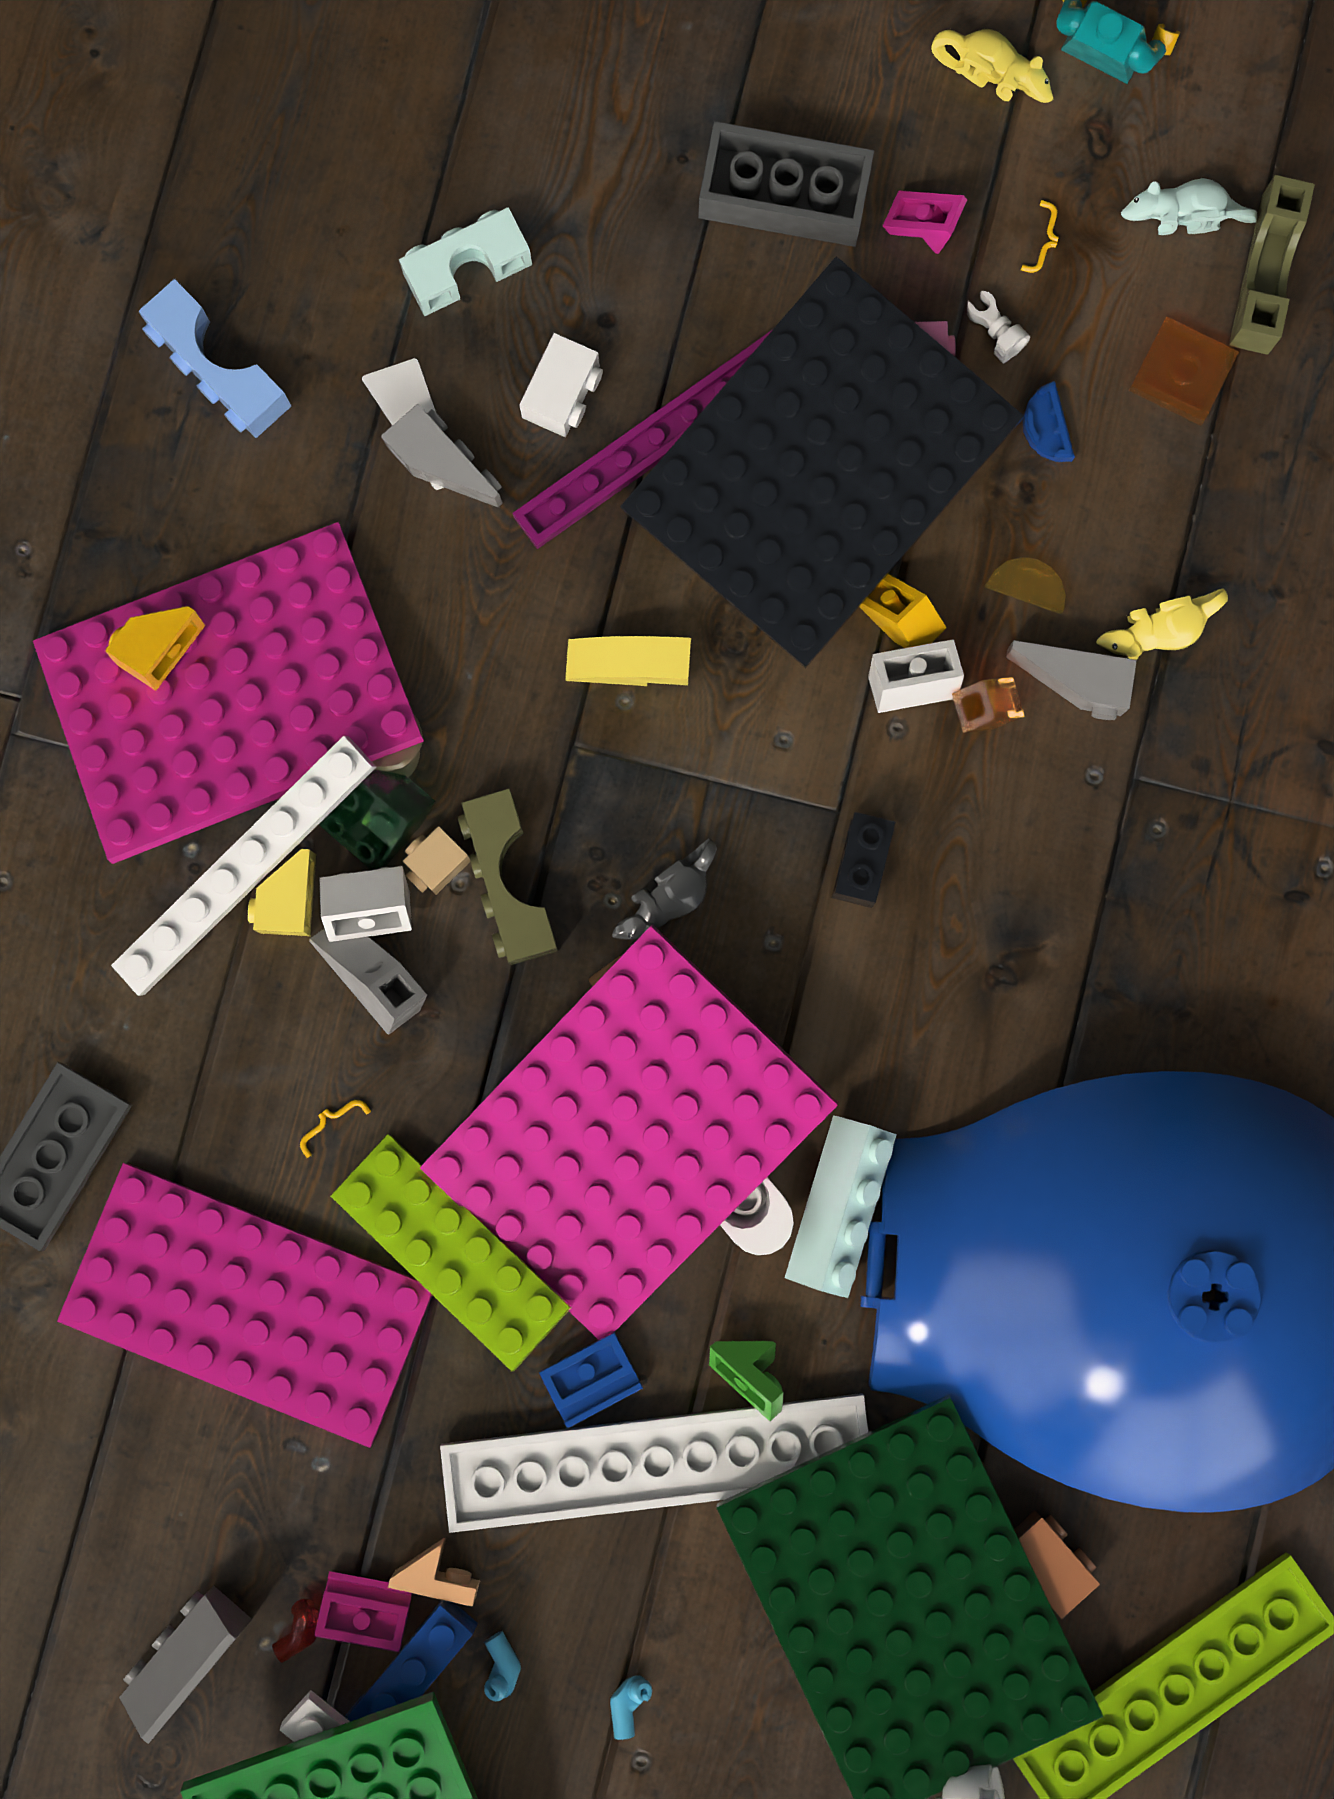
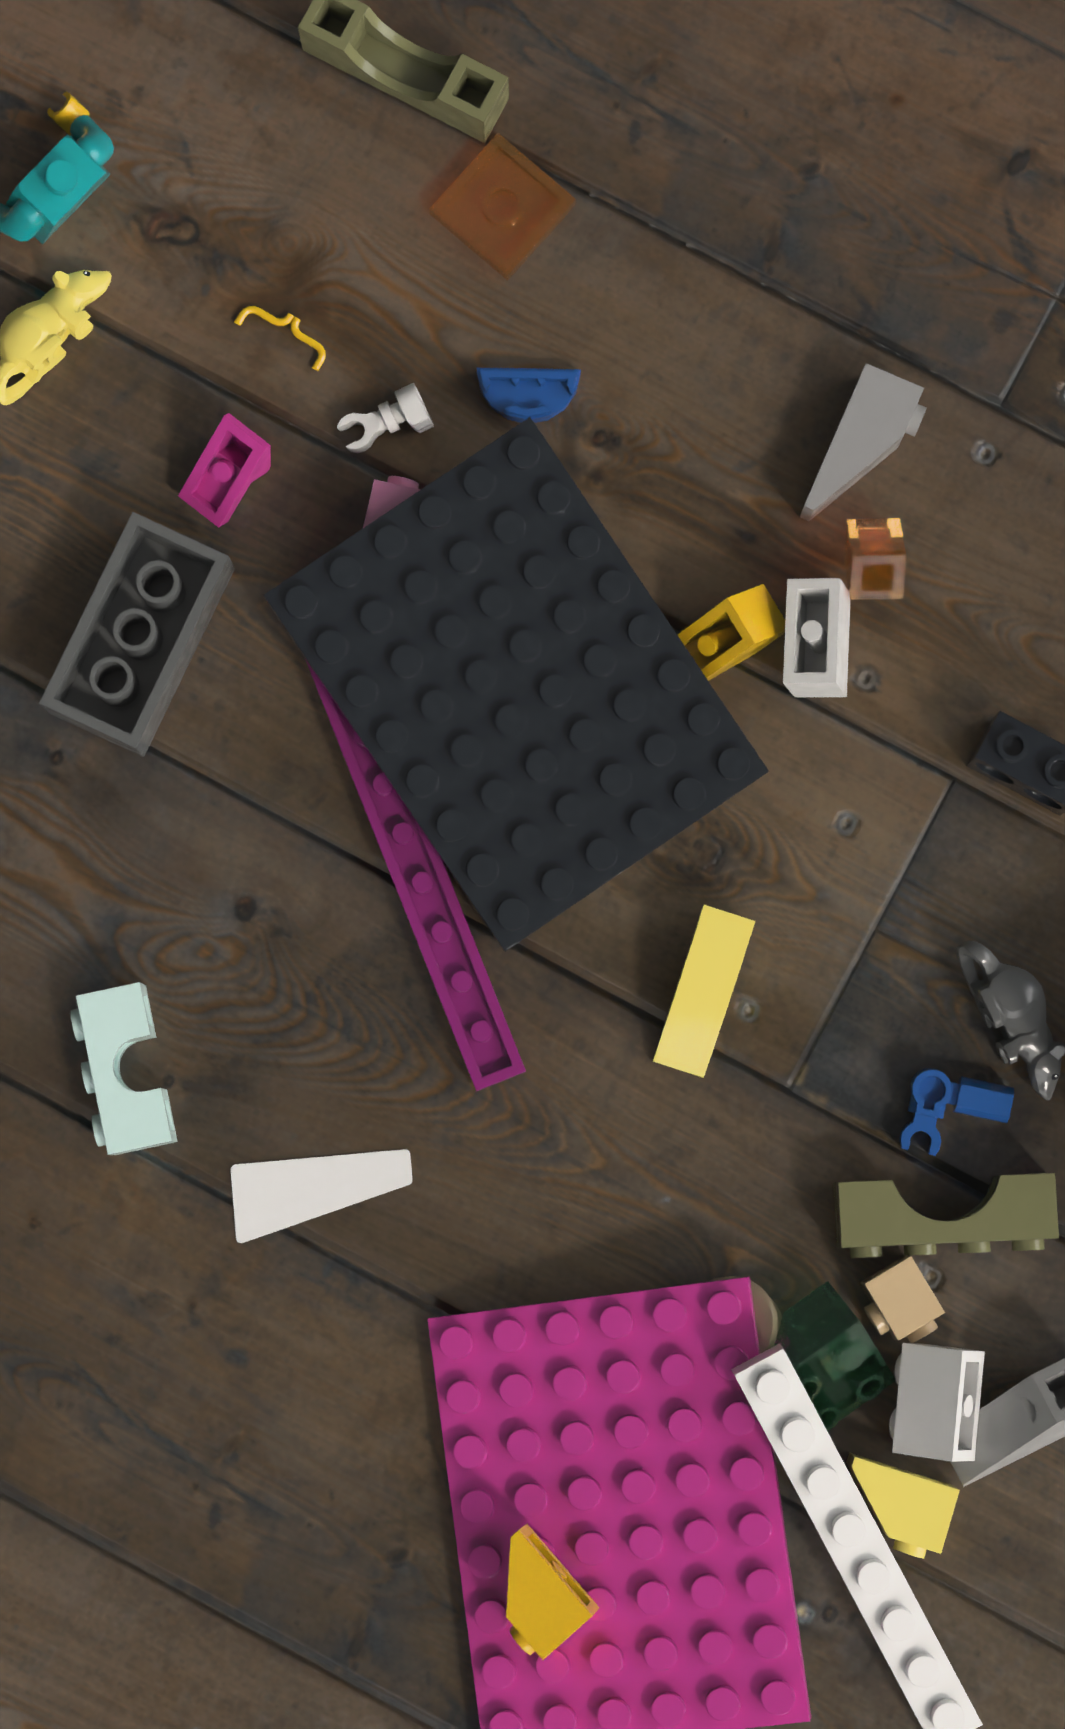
camera: 75 degrees left, 0 degrees up
light blue arch [139,279,291,438] -> none
light grey slope [381,404,503,507] -> none
white brick [520,333,603,437] -> none
clear yellow tile [985,557,1066,614] -> none
light yellow animal [1096,588,1228,660] -> none
light aqua animal [1121,178,1257,235] -> none
none -> blue bar [899,1068,1014,1156]

